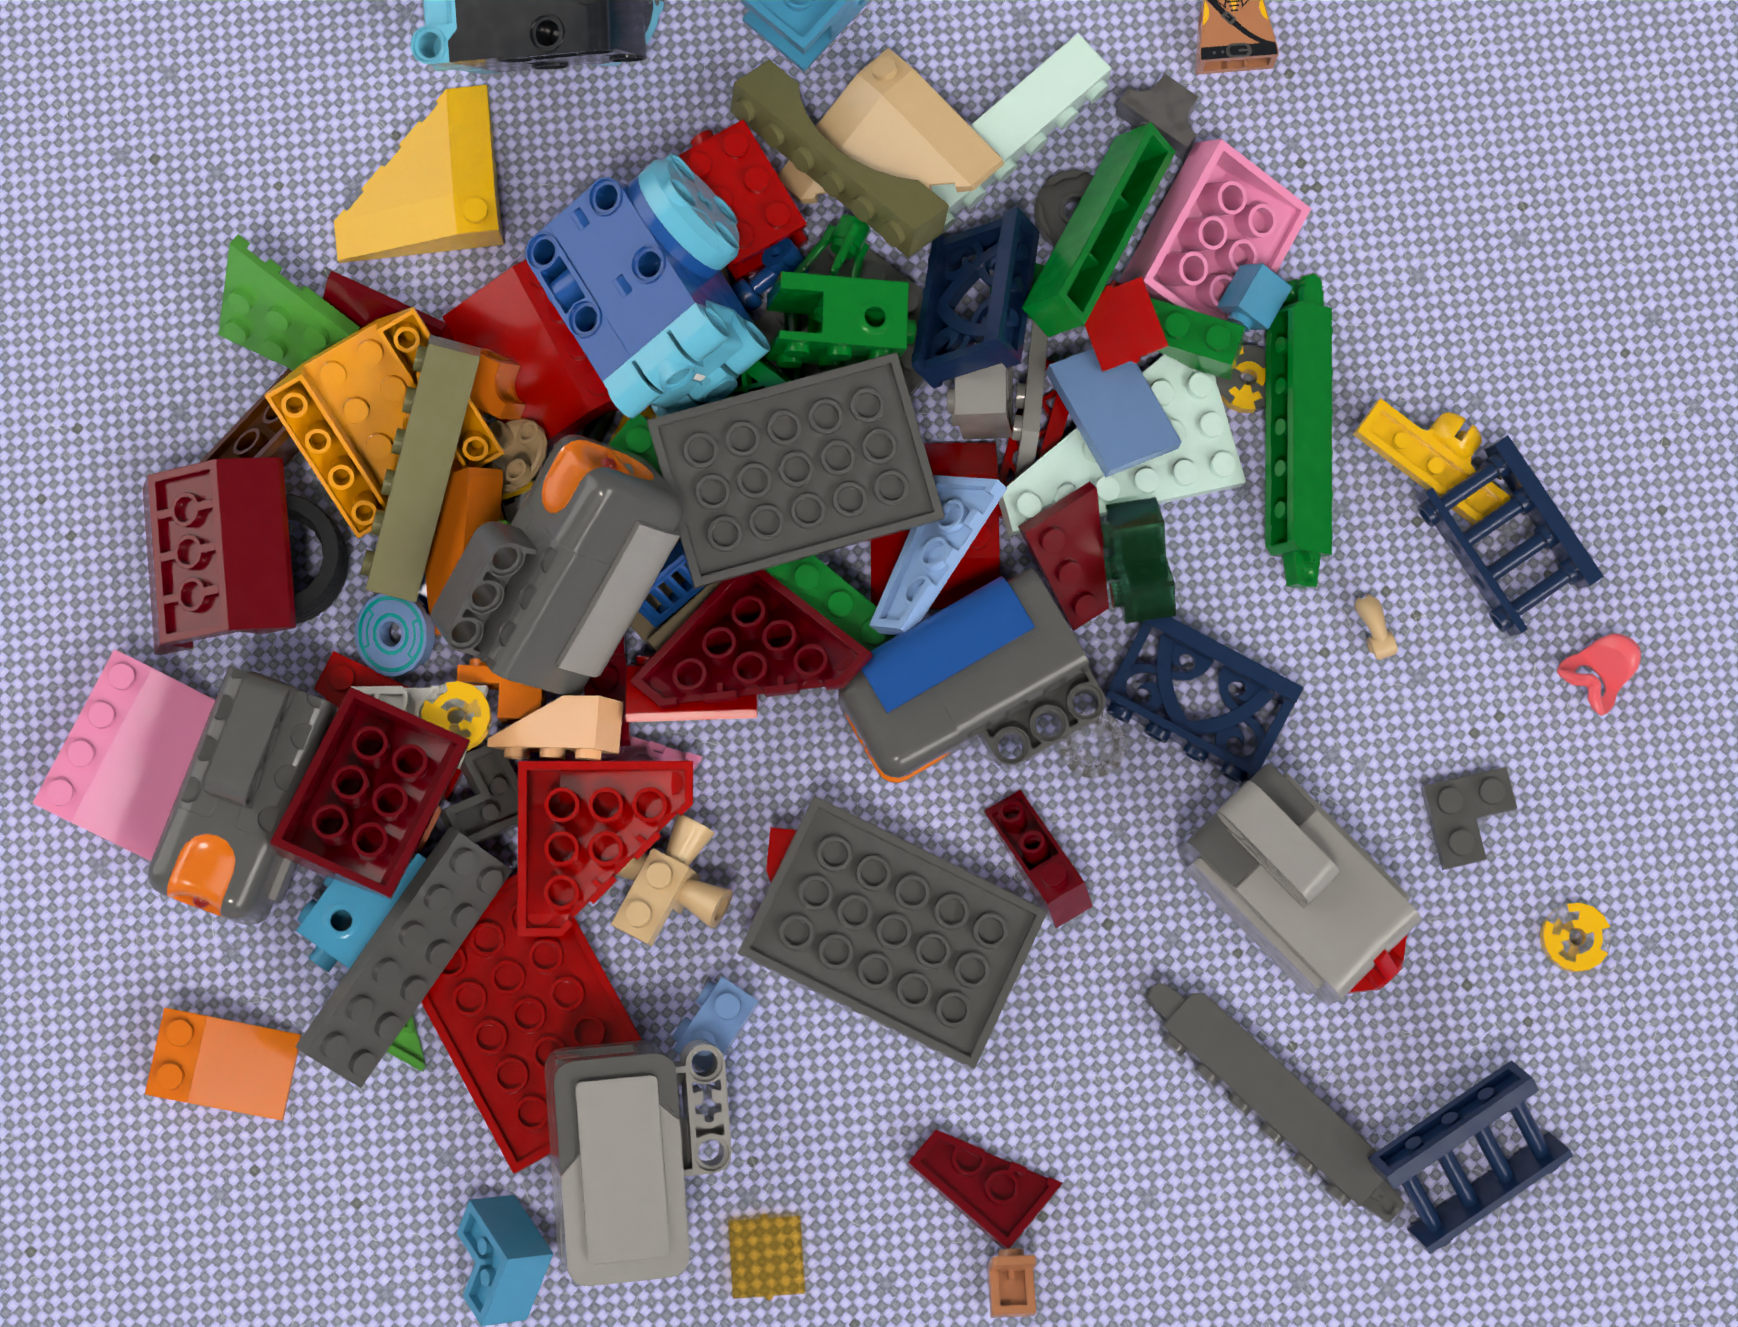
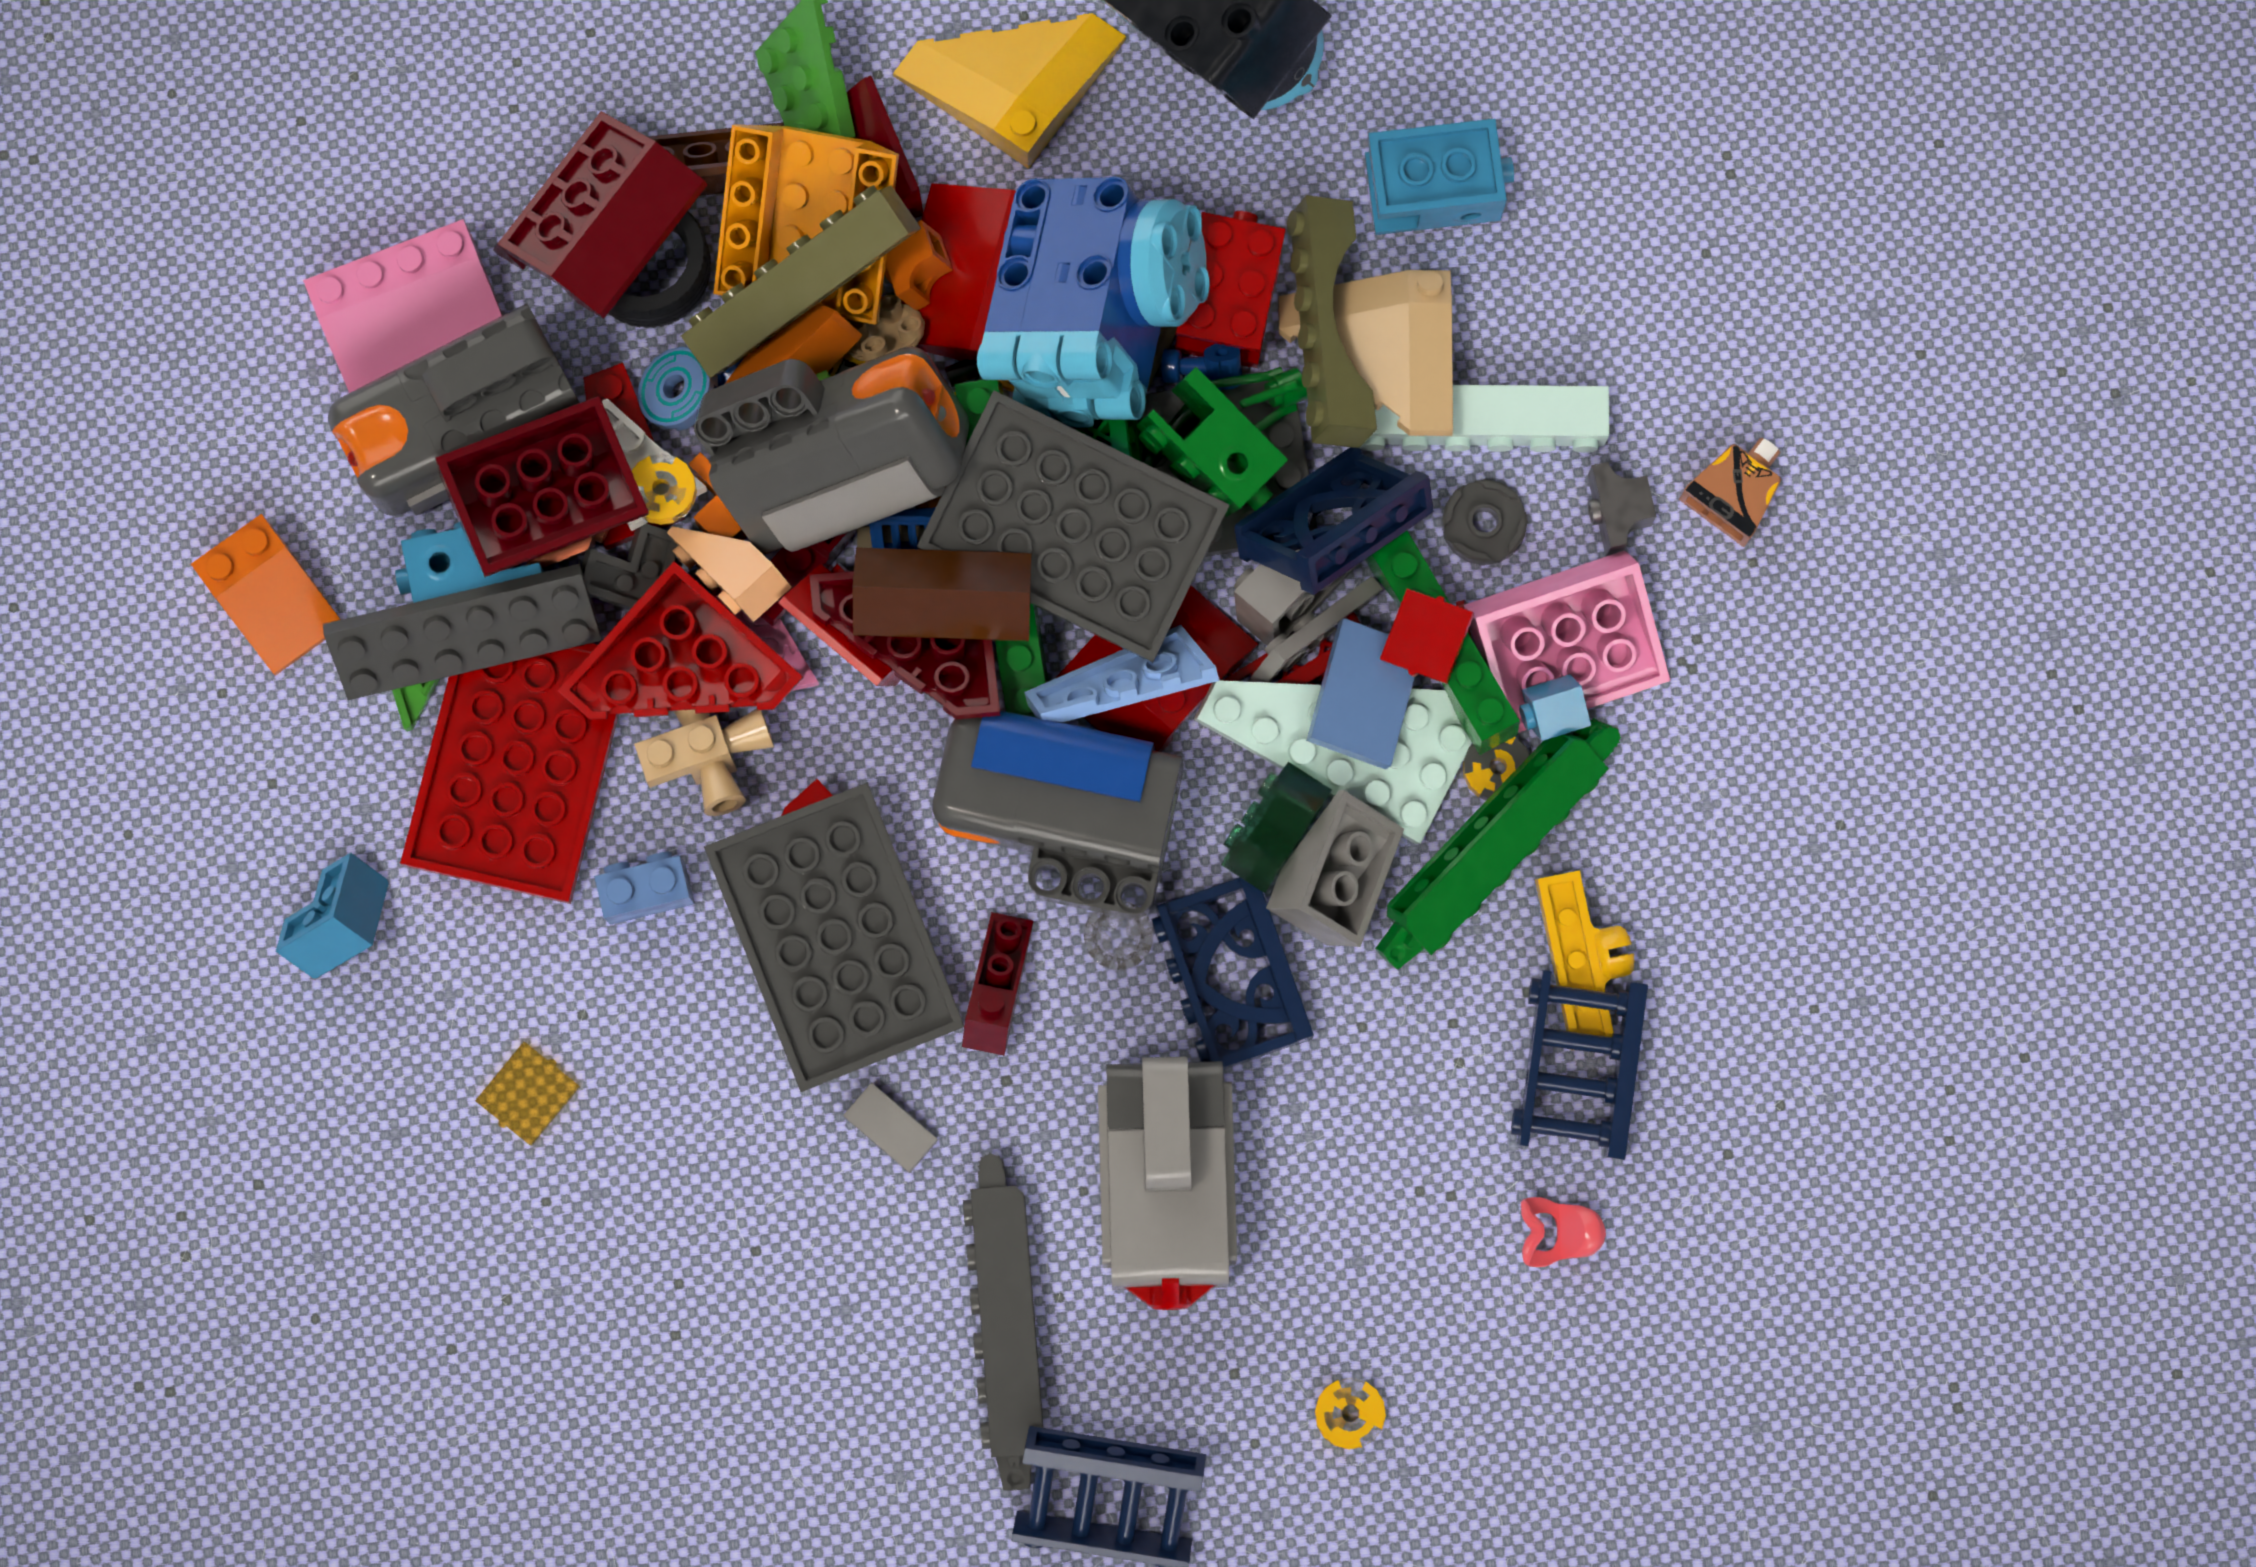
camera: 45 degrees right, 0 degrees up
light grey piece [544,1039,732,1286] -> none
dark red wing [906,1129,1063,1250] -> none
nougat bracket [987,1249,1036,1318] -> none
dark red wing [1018,481,1109,631] -> none
green brick [1022,122,1176,337] -> none
tan arm [1355,594,1398,660] -> none
dark grey plate [1421,767,1517,871] -> none
none -> light grey tile [843,1082,938,1173]
none -> reddish brown slope [852,547,1032,641]
none -> light grey slope [1266,790,1404,947]

